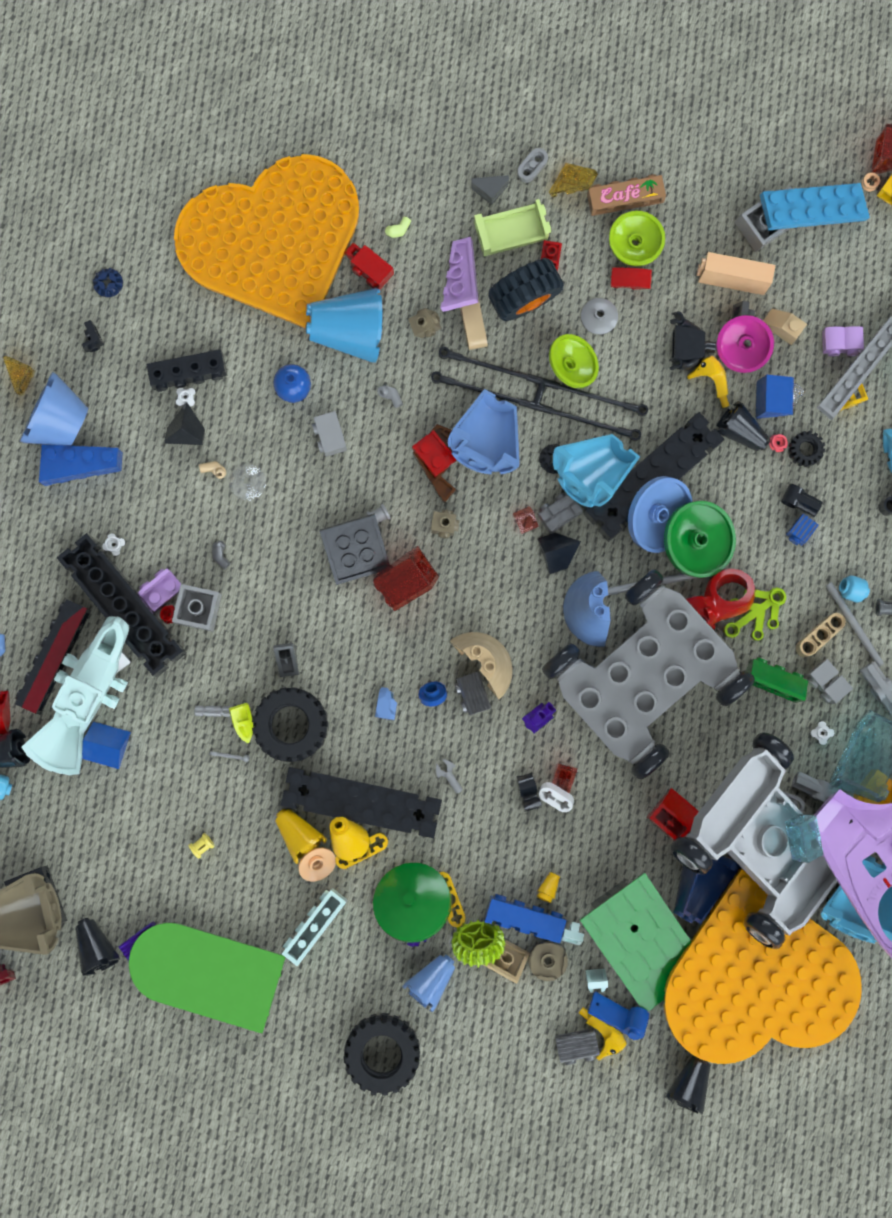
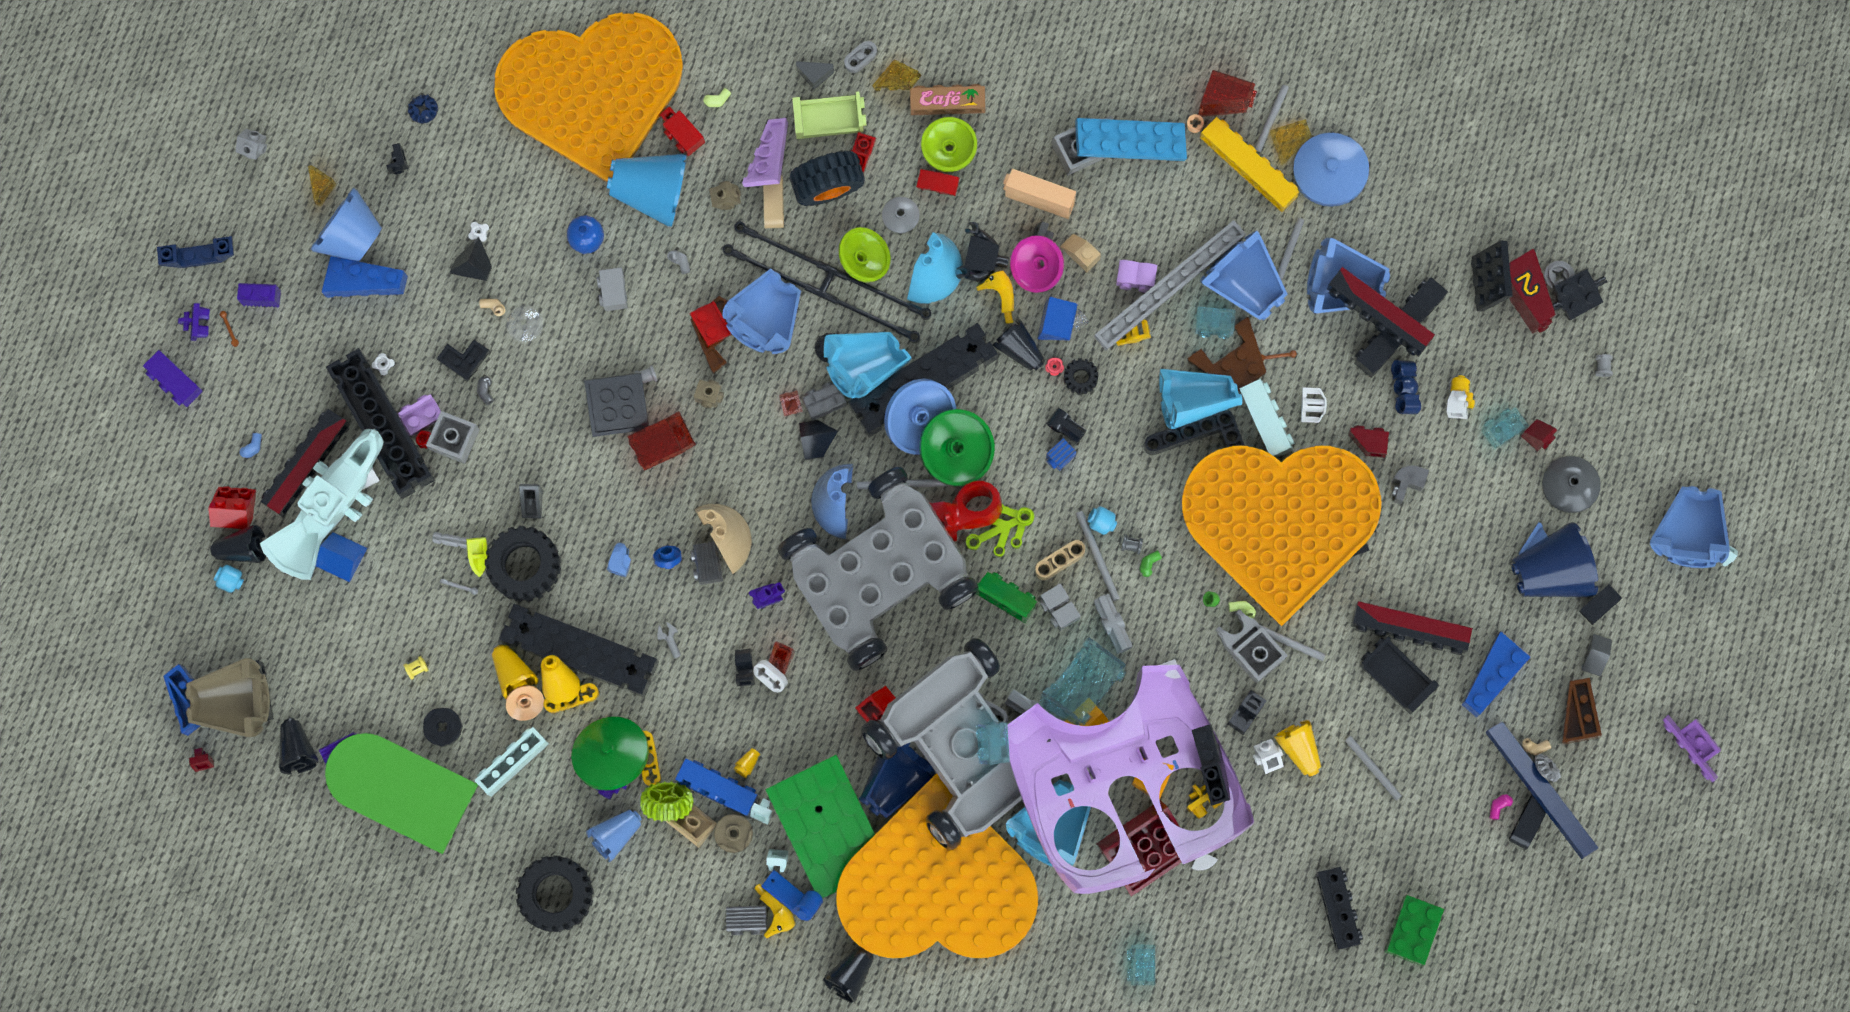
camera: 15 degrees right, 5 degrees down
black brick [146,349,228,392] -> none
white plate [811,721,834,745] -> none
none -> black plate [423,708,463,747]
none -> black plate [436,340,490,382]
none -> medium azure cone [907,232,963,304]

